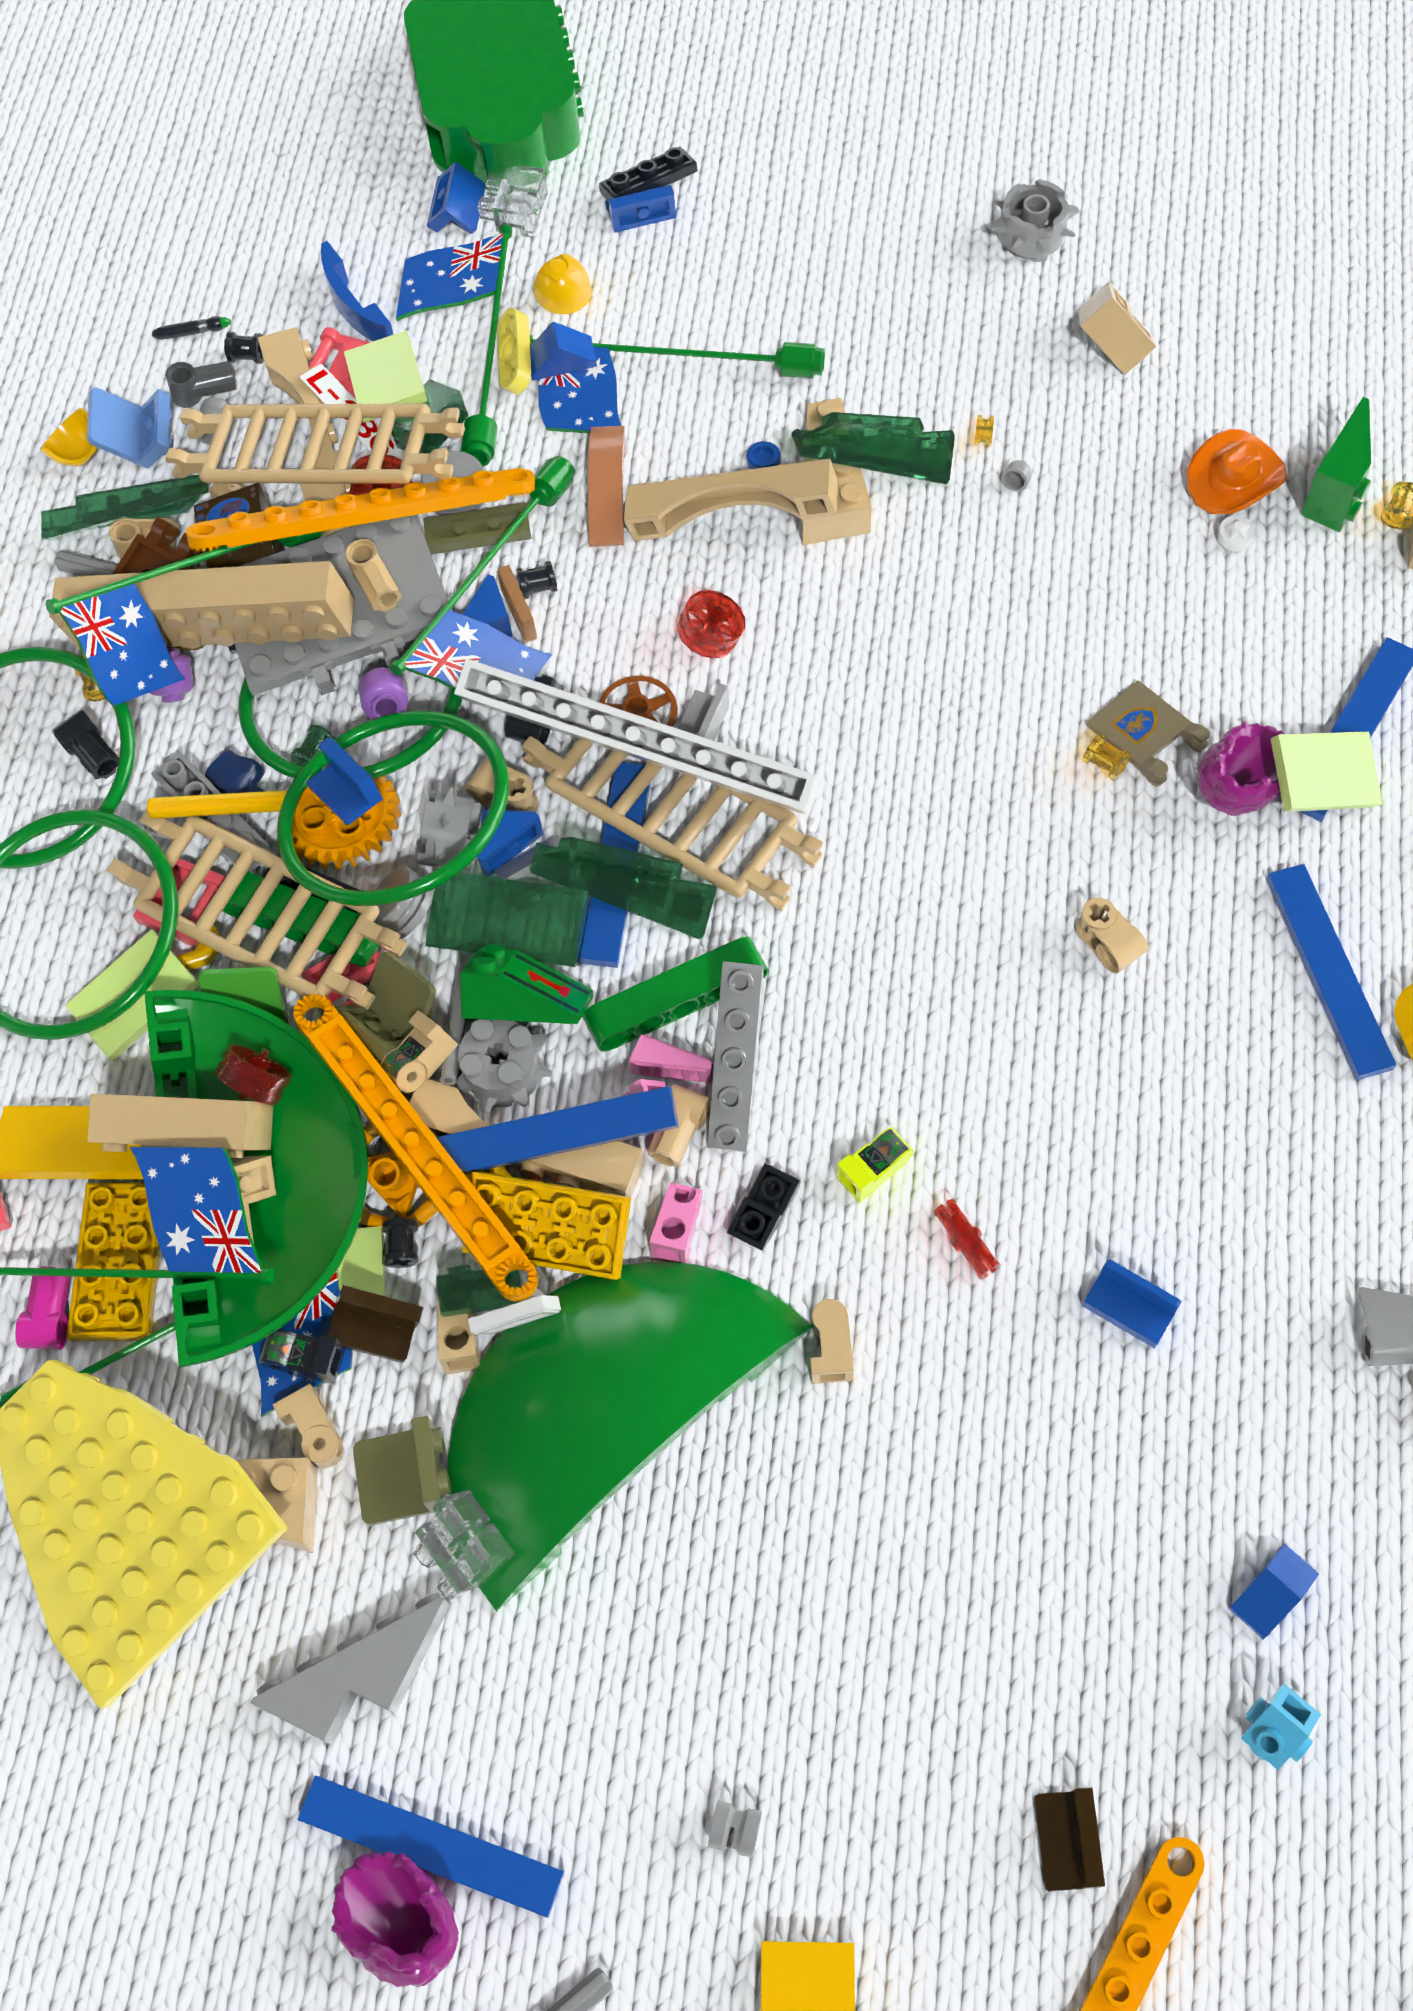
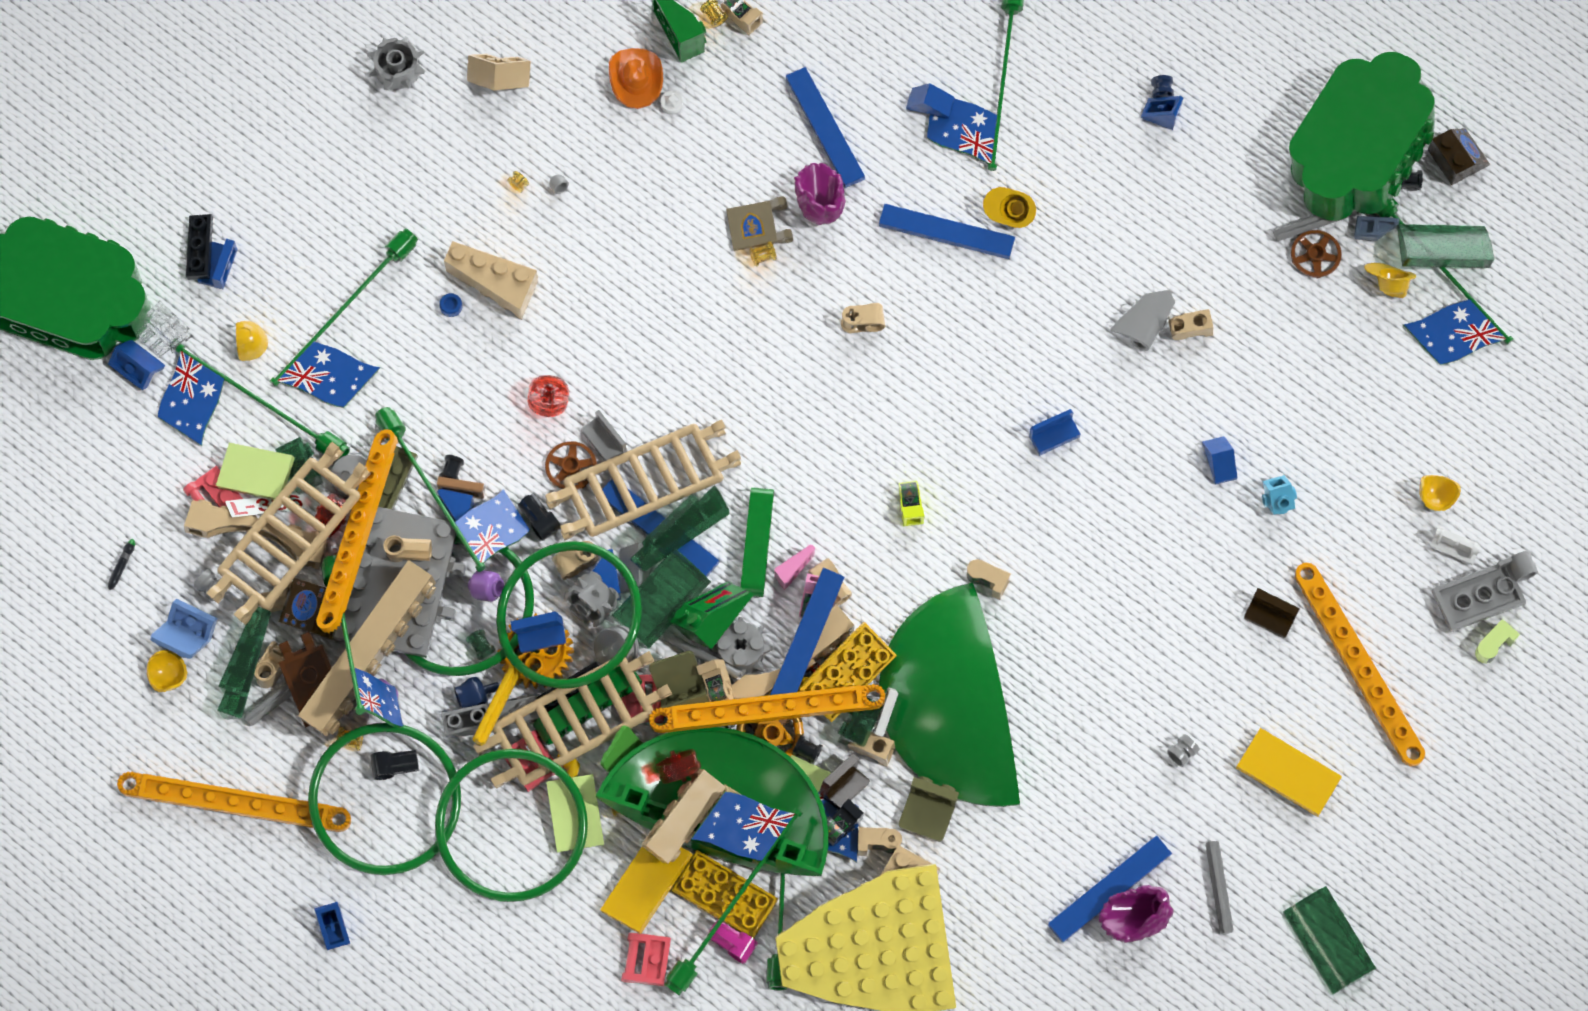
camera: 65 degrees left, 5 degrees up
dark grey piece [165,361,237,408] -> none
black bush [224,331,264,364] -> none
light grey slope [251,1593,451,1745] -> none
blue slope [321,240,394,342] -> none
clear hips [413,1490,515,1601] -> none
white brick [454,658,821,816] -> none
light yellow beam [497,307,531,395] -> none
blue slope [530,321,597,381] -> none
nougat slope [588,426,625,547] -> none
tan arch [624,459,838,541] -> none
bright pink leg [649,1182,703,1263] -> none
light grey slope [707,961,764,1152] -> none
black slope [726,1163,802,1251] -> none
clear green wedge [791,412,955,484] -> none
clear red pin [933,1198,1001,1280] -> none
yellowish green tile [1270,732,1383,812] -> none

